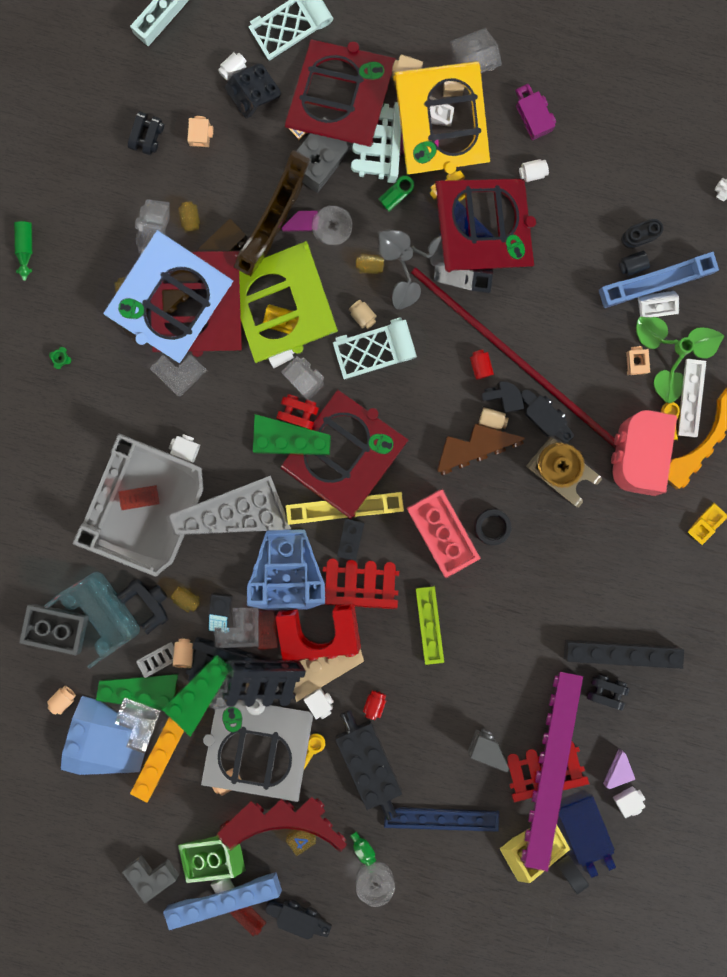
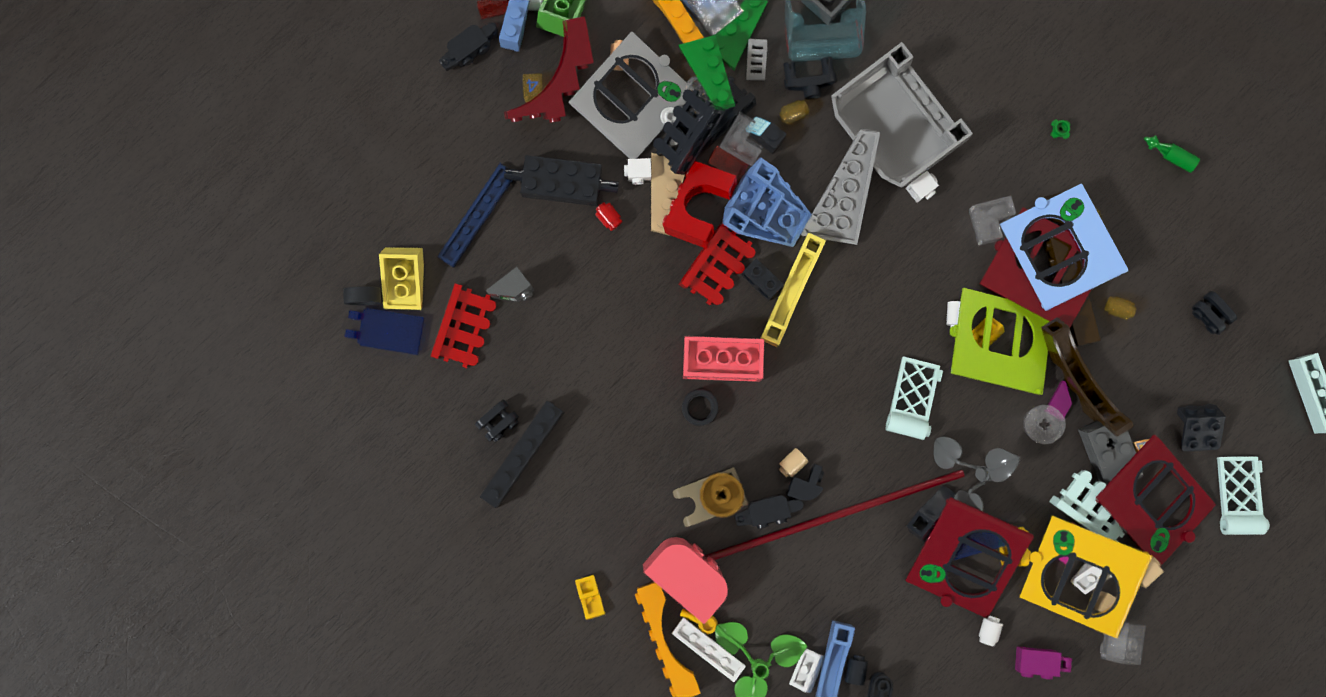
camera: 115 degrees right, 5 degrees down
clear red plate [118,485,160,510] -> none
clear brick [135,199,170,253] -> none
light nougat brick [173,639,193,668] -> none
light nougat brick [188,116,213,147] -> none
white brick [218,52,247,81] -> none
green wing [253,414,331,455] -> none
red brick [276,394,319,430] -> none
clear brick [281,356,324,400] -> none
dark red door [281,390,409,519] -> none
yellow plate [304,733,325,769] -> none
tan brick [349,300,377,329] -> none
green plant [350,832,377,867] -> none
clear yellow brick [356,253,384,274] -> none
clear brick [356,862,395,907] -> none
green piece [378,176,414,212] -> none
lime plate [415,586,444,665] -> none
reddish brown slope [437,424,525,475] -> none
red brick [470,350,494,380] -> none
magenta brick [521,672,583,871] -> none
lavender slope [603,749,635,789] -> none
white brick [613,786,645,818] -> none
light nougat brick [626,346,650,375] -> none

